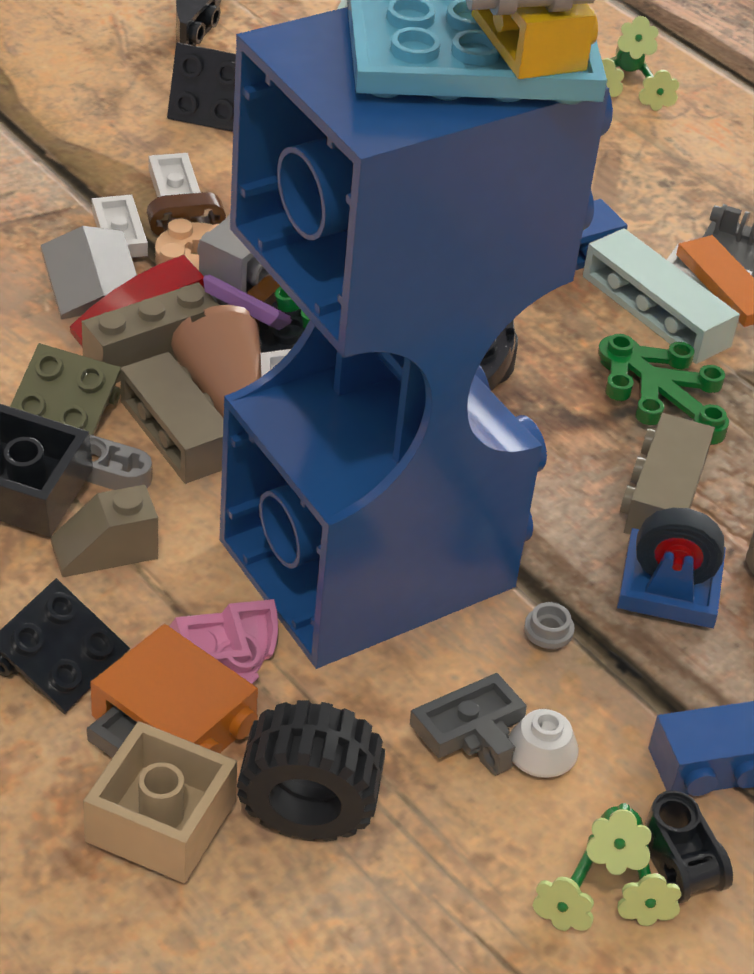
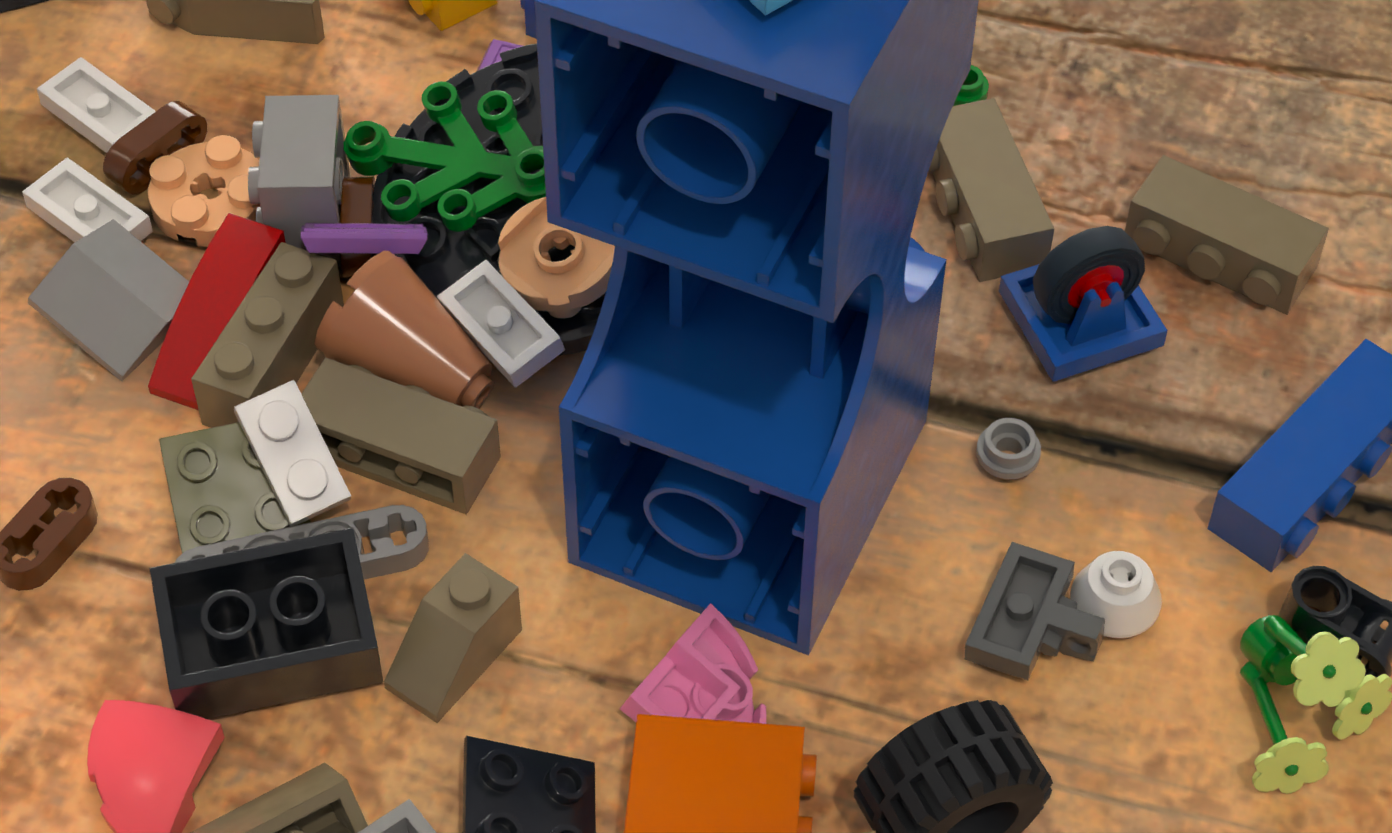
camera: 30 degrees left, 10 degrees up
none -> white plate [234,380,351,527]

